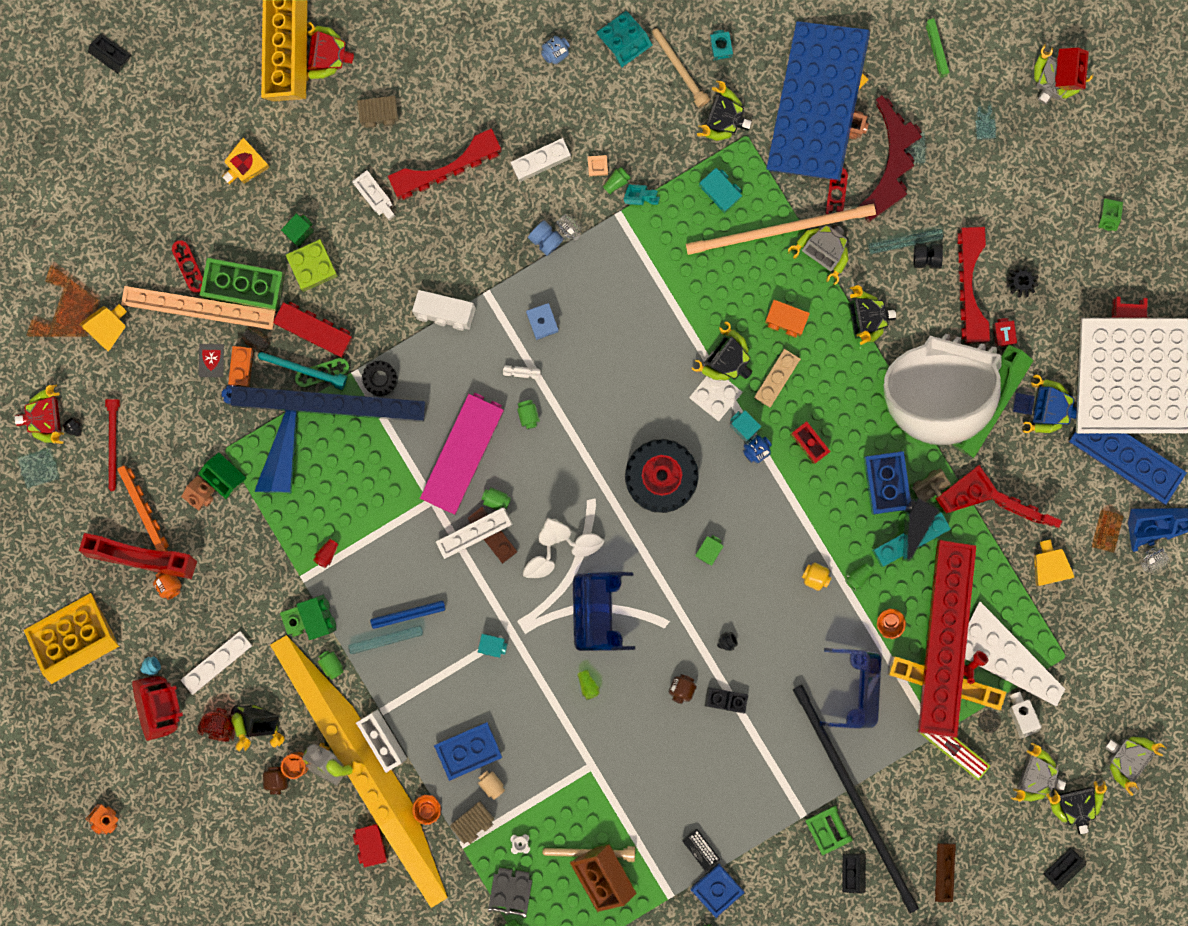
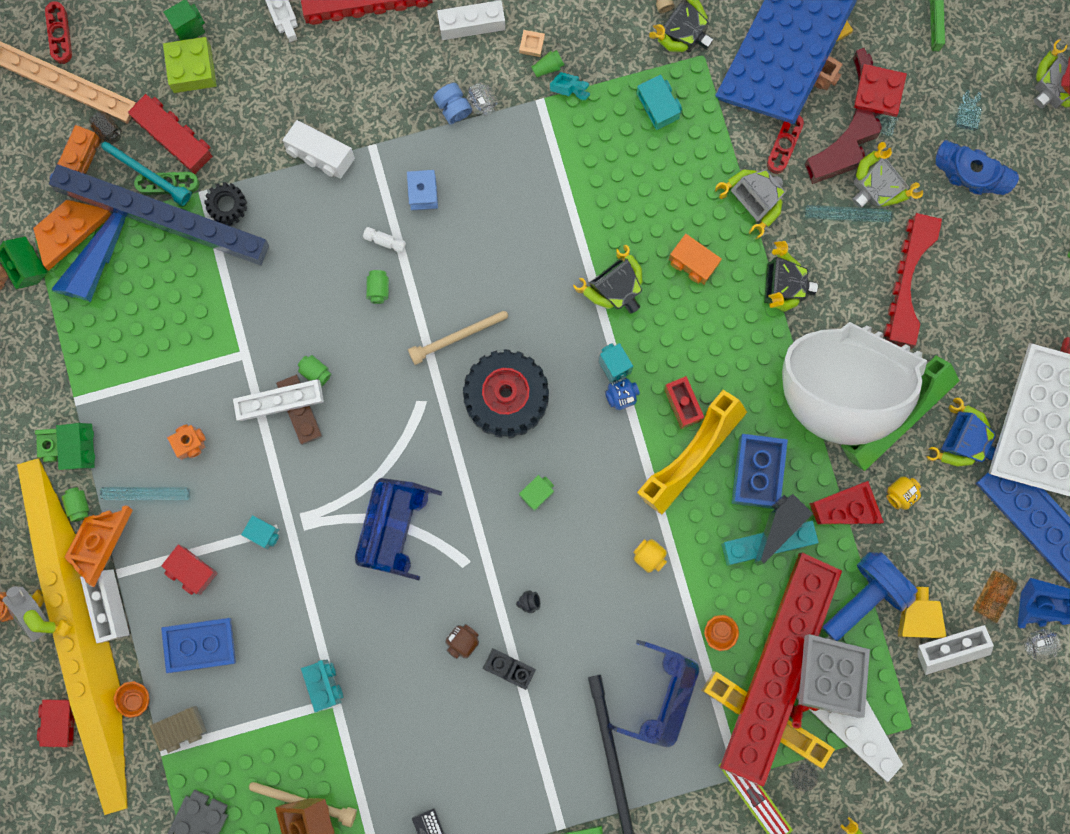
camera: 15 degrees right, 5 degrees down
dark grey sticker [199,344,224,377] -> none
bright green brick [200,258,285,312] -> none
red cone [313,539,339,569] -> none
blue axle [370,601,446,629] -> none
dark pink brick [420,393,504,515] -> none
tan brick [478,771,505,800] -> none
white plate [510,834,530,854] -> none
white plant [523,518,604,578] -> none
clear neon green cone [577,670,600,700] -> none
light nougat piece [686,204,876,255] -> none
white plate [689,376,743,422] -> none
tan plate [754,349,800,408] -> none
bright green cone [845,563,874,591] -> none
dark tan hips [912,468,951,502] -> none
black wheel [913,243,943,269] -> none
red wing [989,490,1062,528] -> none
red brick [993,318,1017,347] -> none
black gear [1006,265,1039,298] -> none
white torso [1009,692,1041,739] -> none
clear blue plate [1012,393,1035,415] -> none
none -> orange wing [33,200,112,271]
none -> orange wing [64,505,133,587]
none -> red brick [161,544,218,595]
none -> orange brick [167,424,206,460]
none -> teal bracket [301,659,344,712]
none -> tan piece [407,311,508,365]
none -> yellow arch [637,390,747,515]
none -> light grey plate [798,634,870,718]
none -> blue piece [822,552,918,641]
none -> torso [852,142,923,208]
none -> red plate [853,64,907,117]
none -> yellow head [887,477,921,510]
none -> white brick [917,625,994,675]
none -> blue piece [936,140,1019,195]

